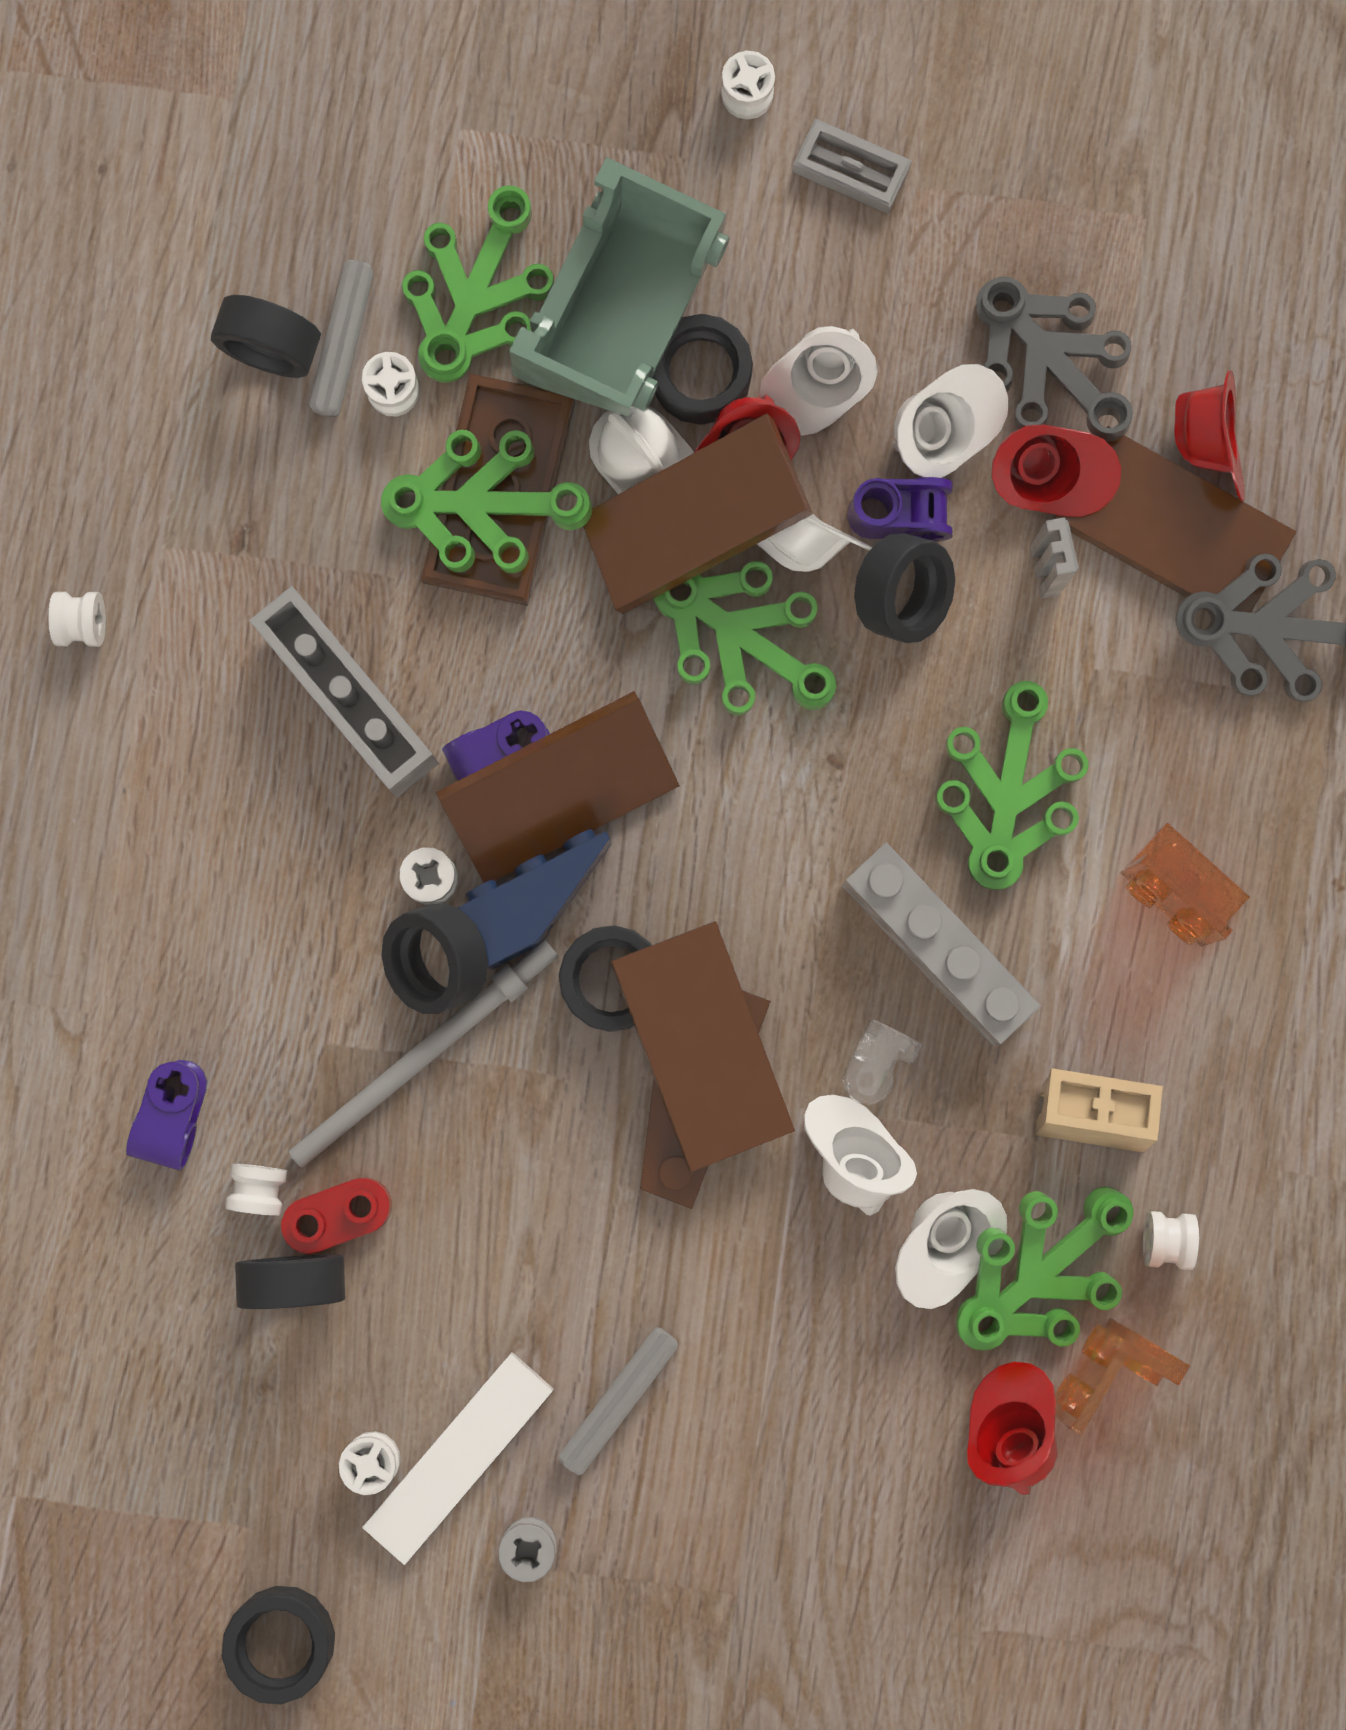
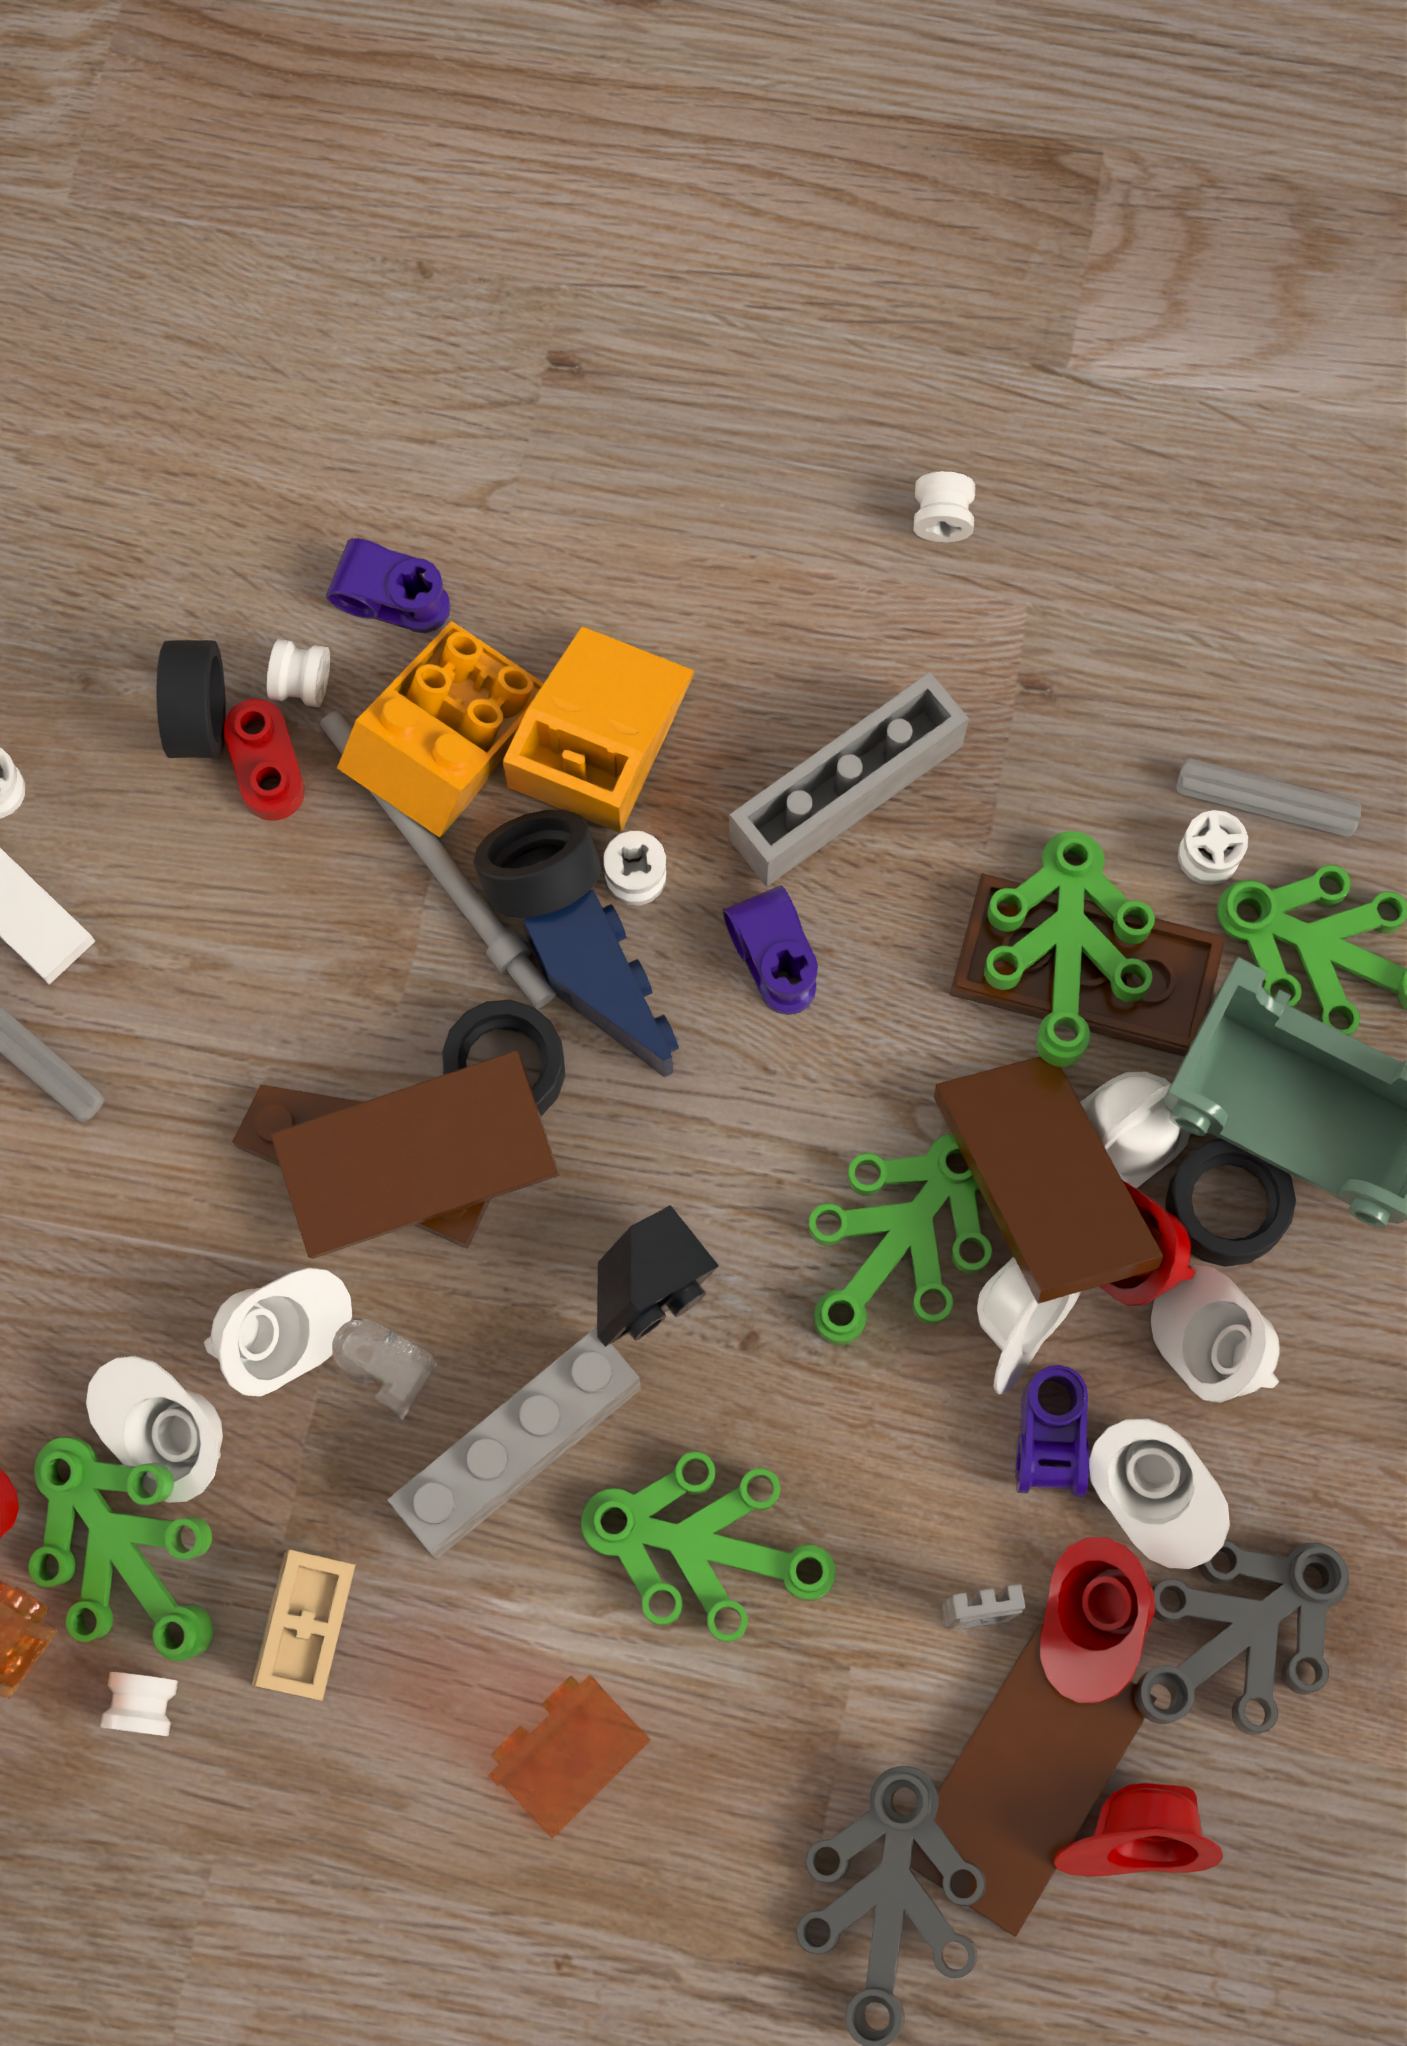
camera: 90 degrees right, 10 degrees down
black tyre [211,294,321,378] -> none
reddish brown tile [436,691,680,883] -> none
black tyre [854,533,956,643] -> none
none -> light orange slope [337,621,544,838]
none -> light orange slope [503,626,694,833]
none -> black slope [597,1205,719,1347]

